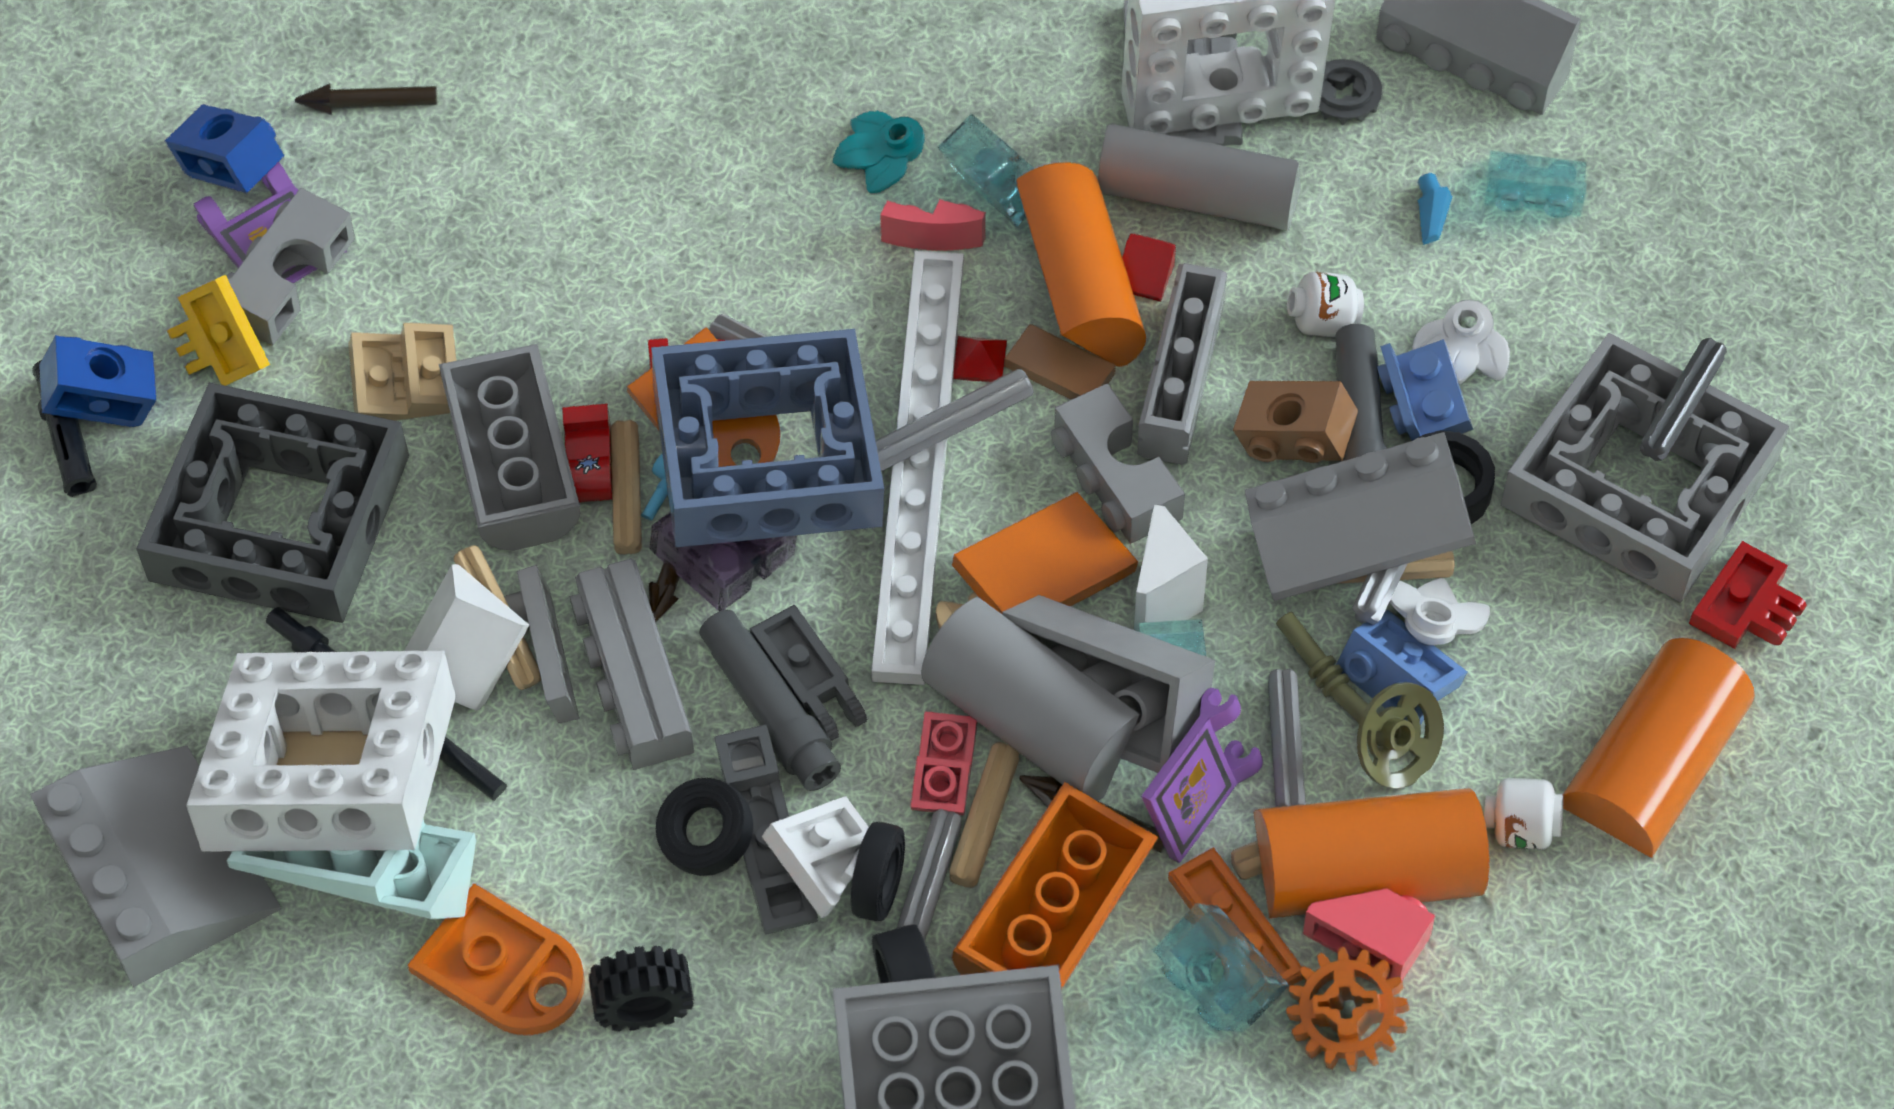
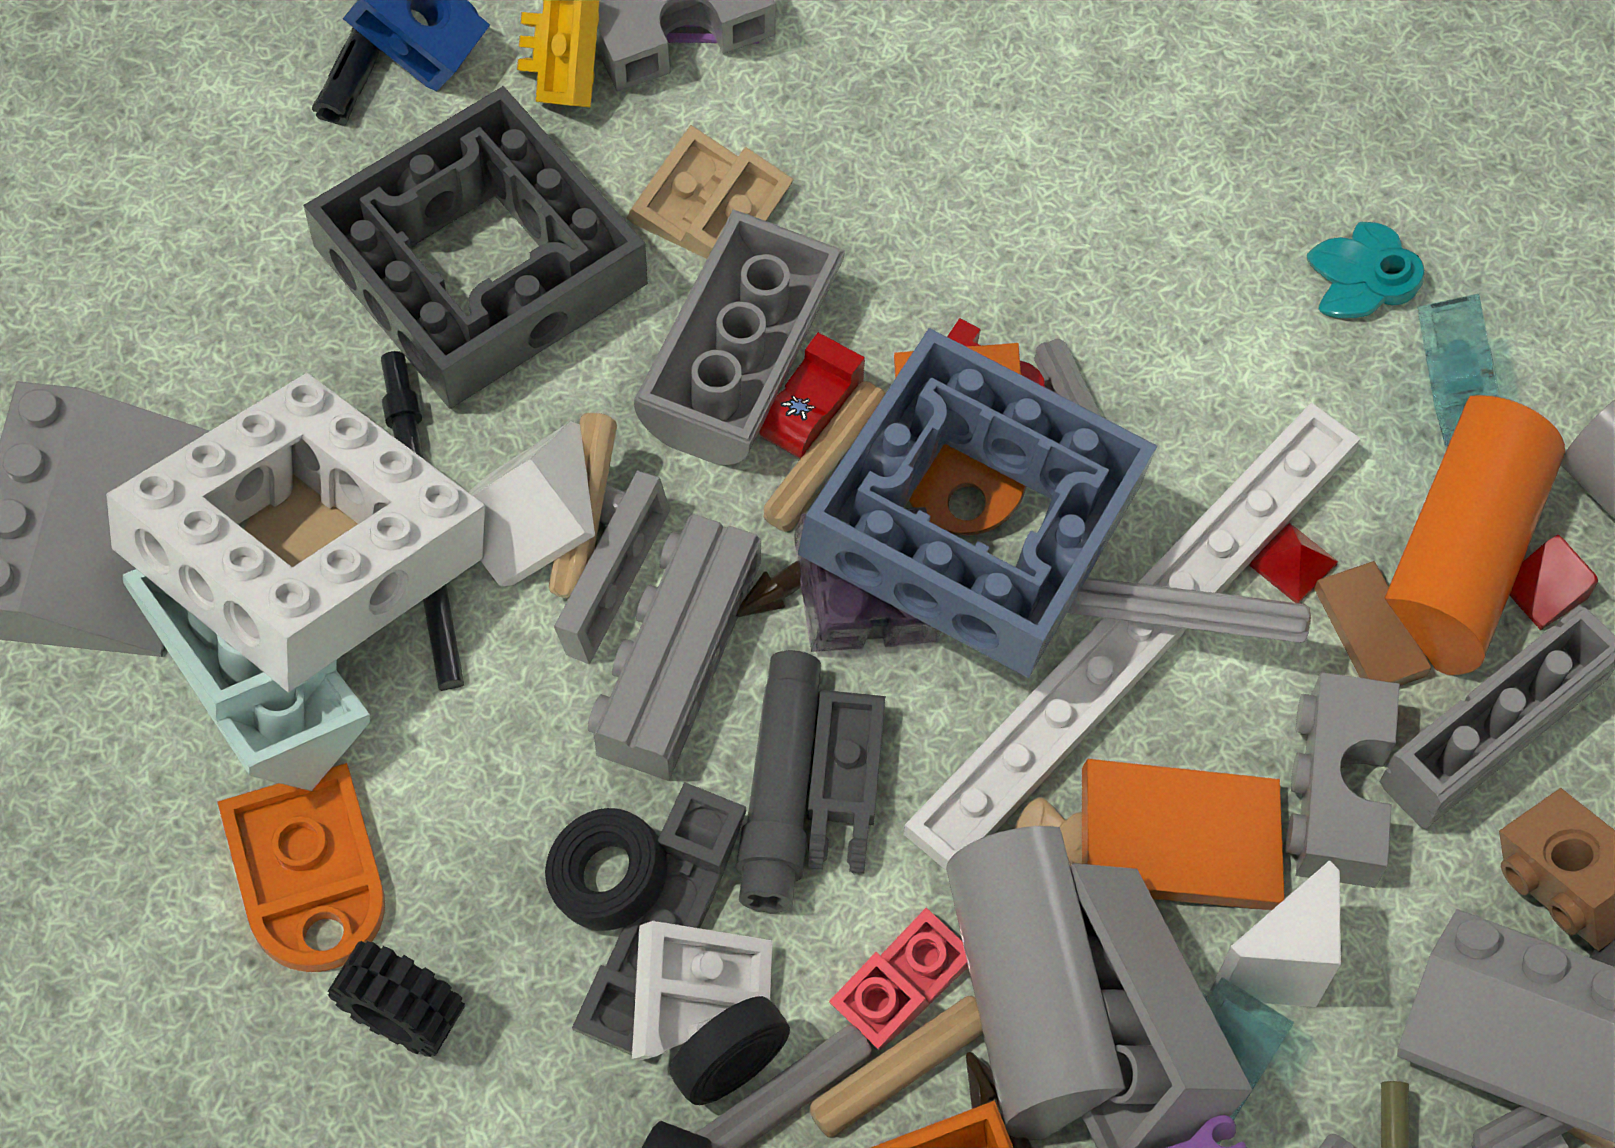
camera: 35 degrees right, 5 degrees up
coral slope [880,199,985,250] -> none

